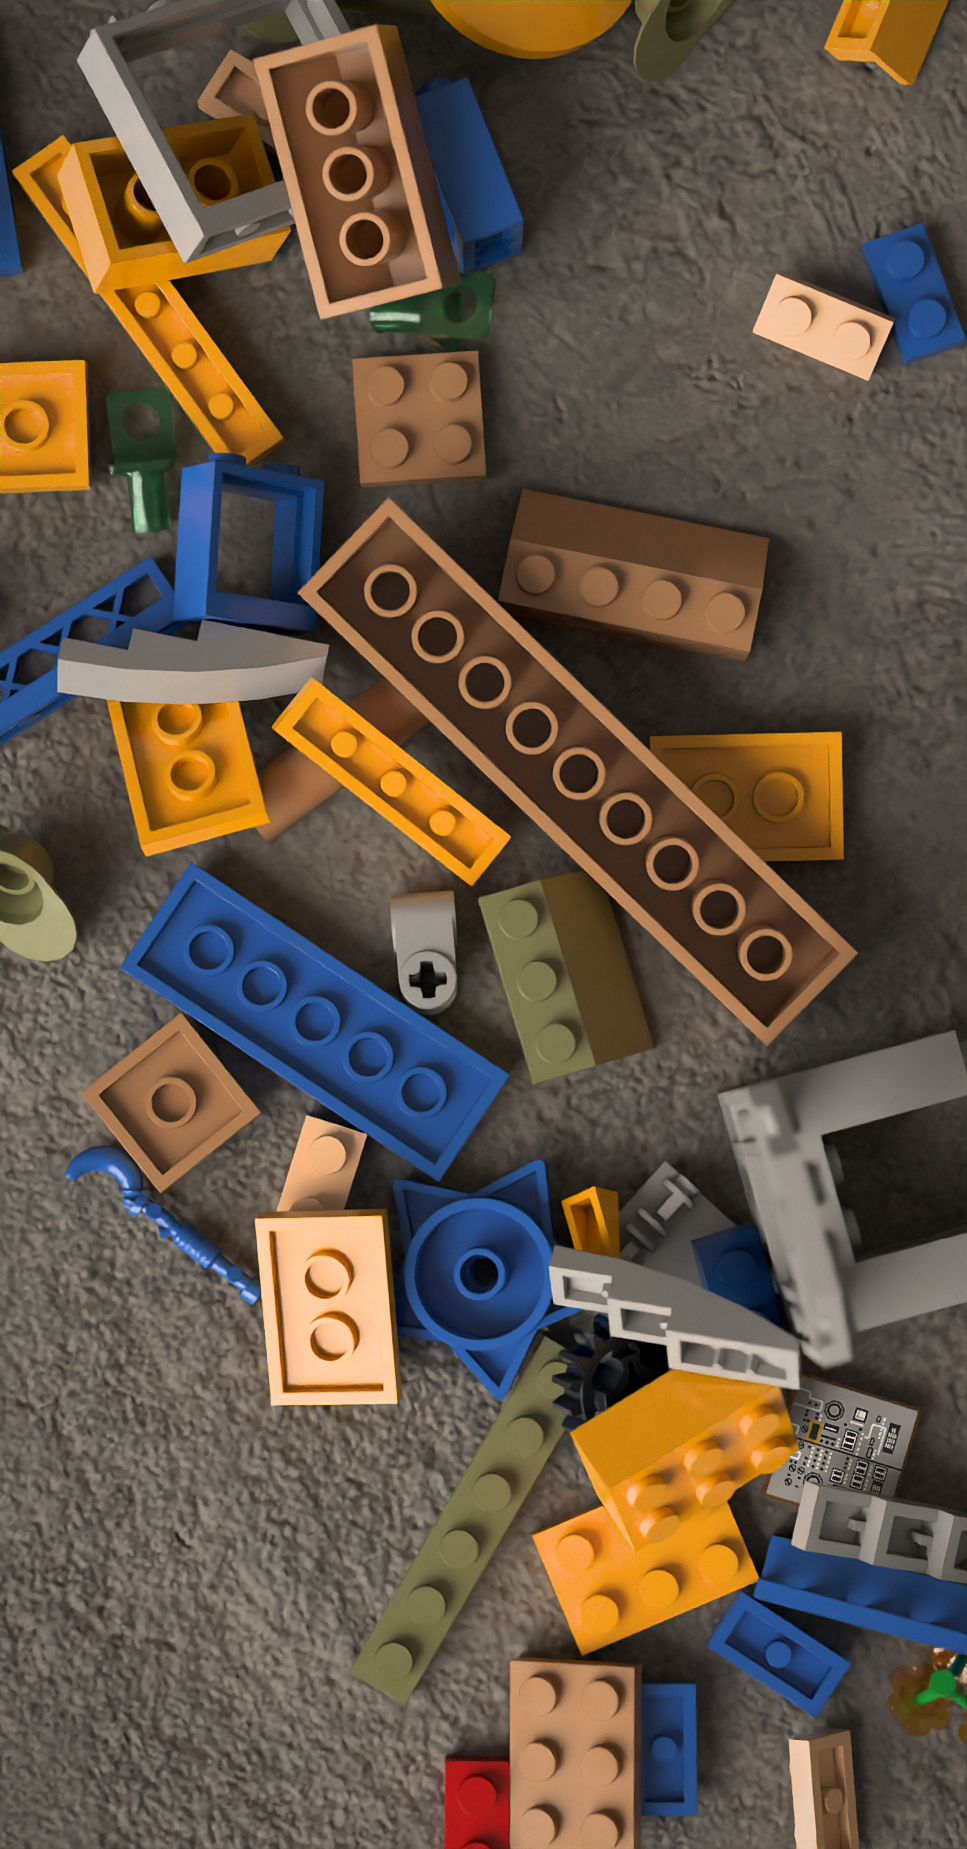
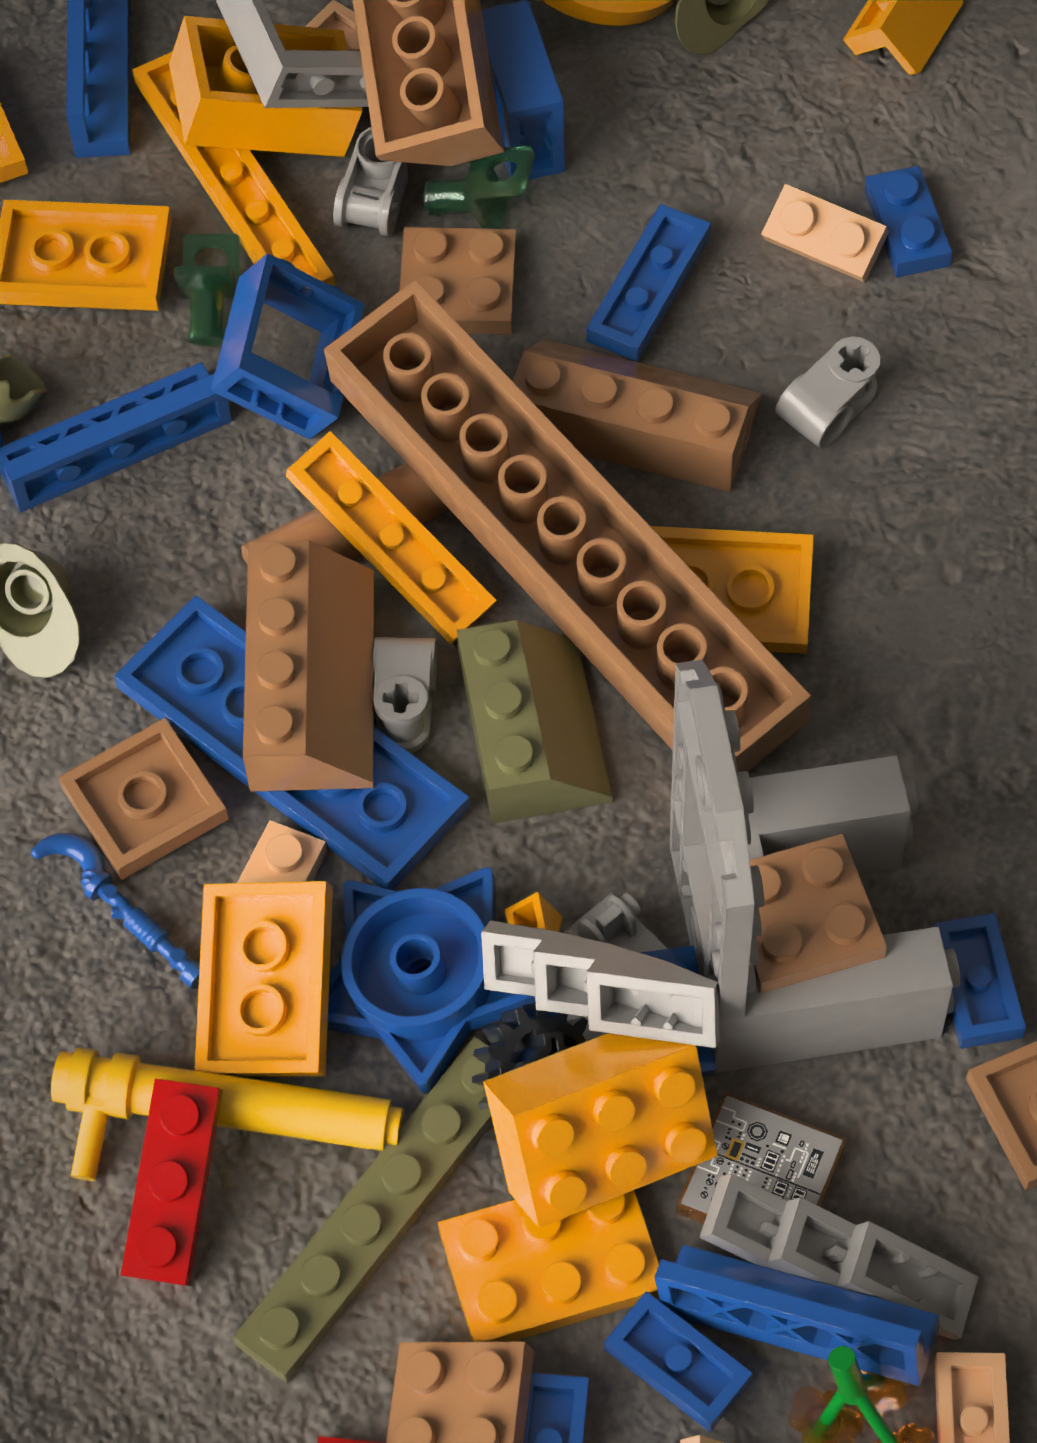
camera: 10 degrees right, 25 degrees down
light grey slope [57,620,329,704] -> none
light orange plate [106,699,270,857] -> none
none -> yellow cylinder [51,1047,404,1181]
none -> red plate [120,1078,223,1286]
none -> medium nougat slope [243,540,375,791]
none -> light grey piece [333,127,409,237]
none -> blue plate [586,204,711,362]
none -> medium nougat plate [750,834,887,994]
none -> light grey piece [775,336,881,449]

